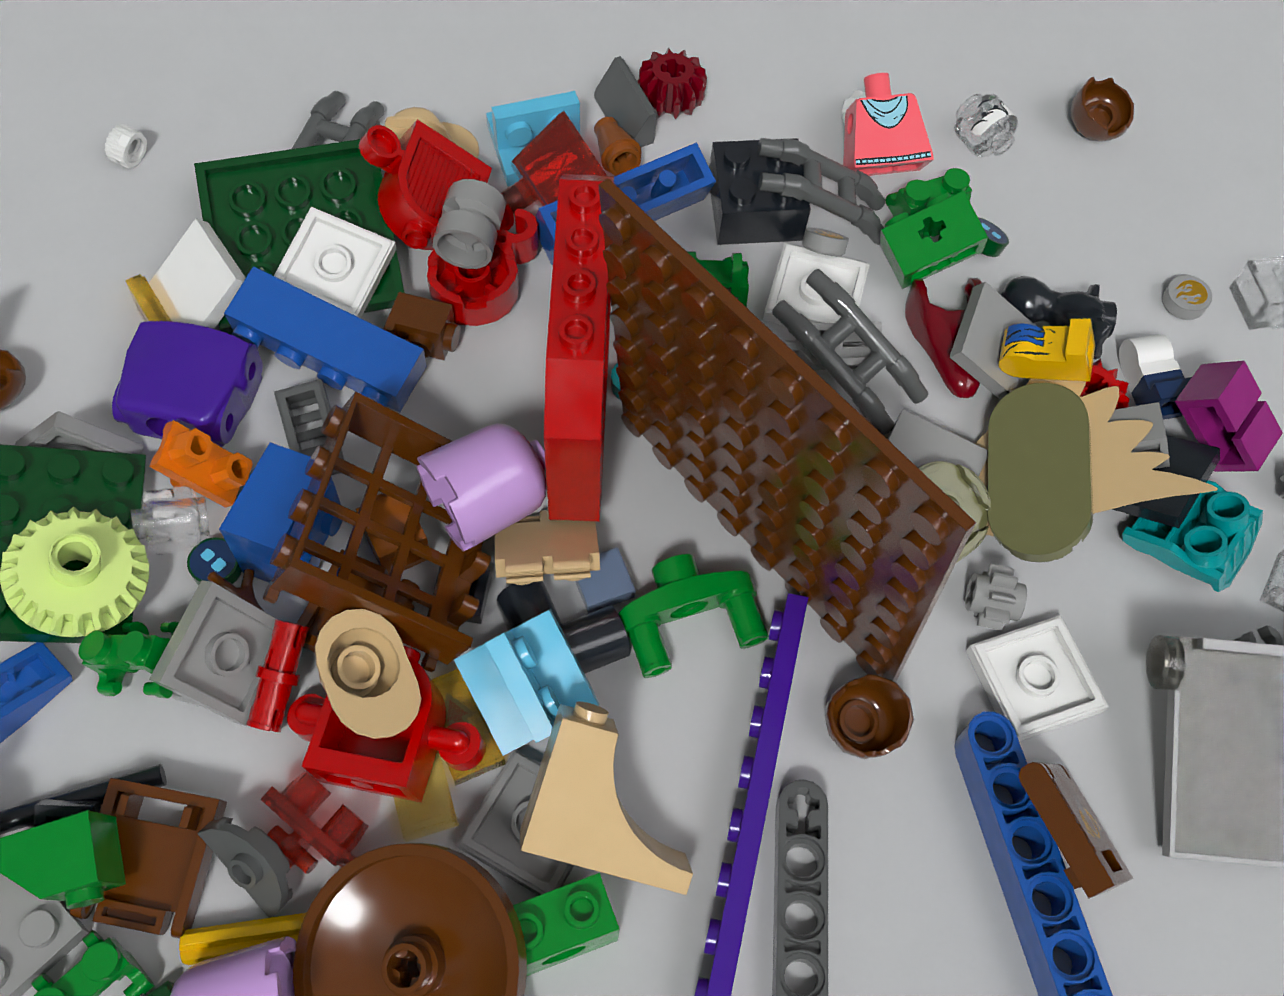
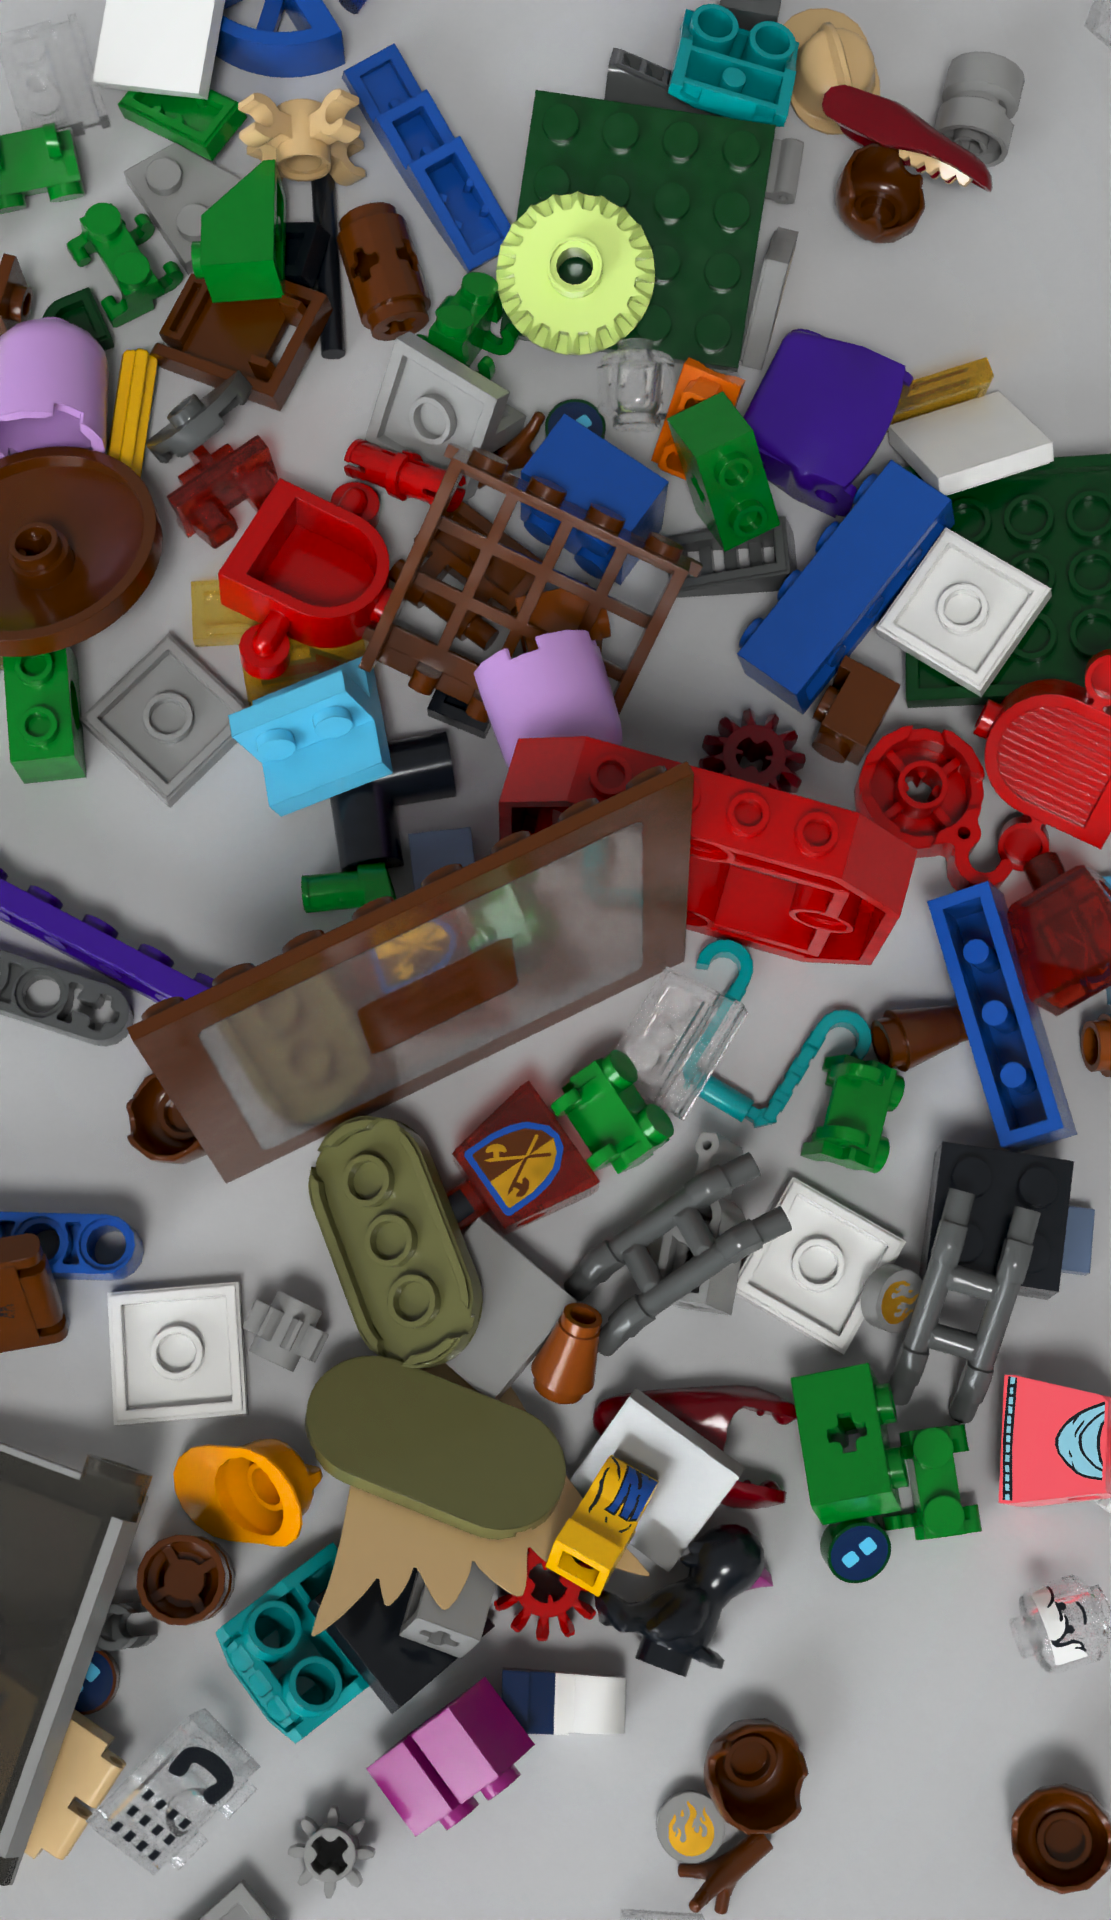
camera: 105 degrees right, 15 degrees up
tan piece [315,609,421,739] -> none
light grey wheel [433,179,506,269] -> none
tan plate [495,510,600,585] -> none
tan arch [520,701,693,895] -> none
none -> reddish brown wheel [136,1535,235,1626]
none -> light orange piece [173,1439,323,1547]
none -> reddish brown piece [337,202,431,341]
none -> dark orange cone [531,1303,602,1404]
none -> green brick [667,391,780,552]
none -> reddish brown bar [678,1834,773,1915]
none -> dark red gear [698,709,806,793]
none -> reddish brown hair [703,1718,809,1834]

